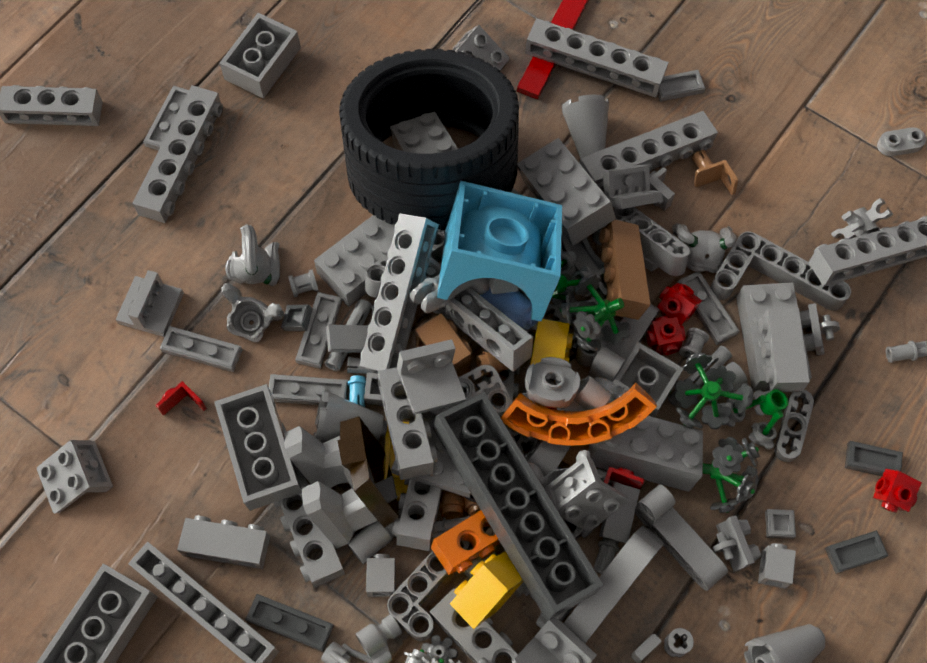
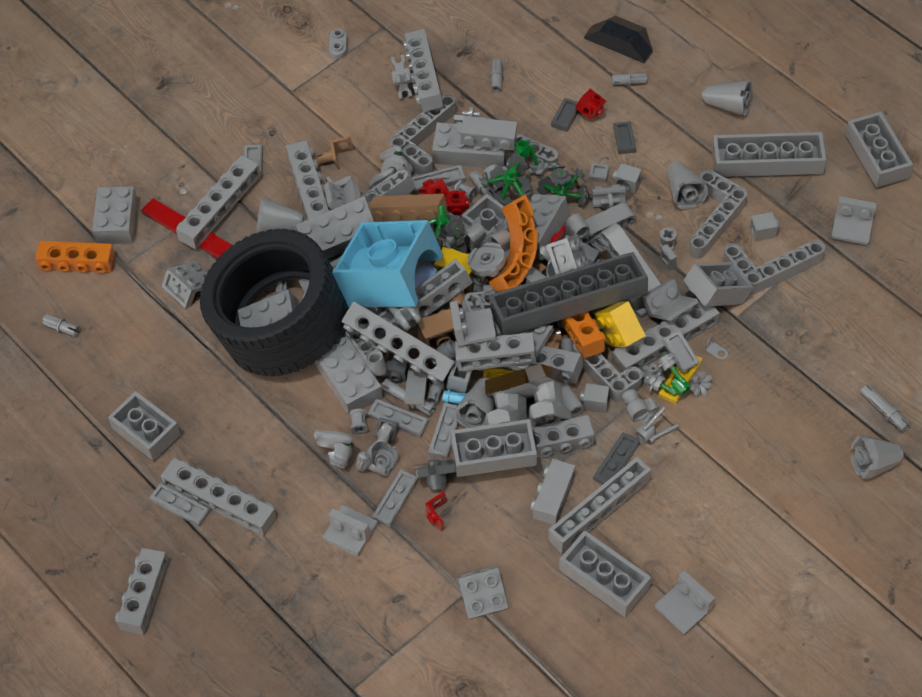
camera: 75 degrees left, 10 degrees down
none -> dark grey plant [414,459,456,490]

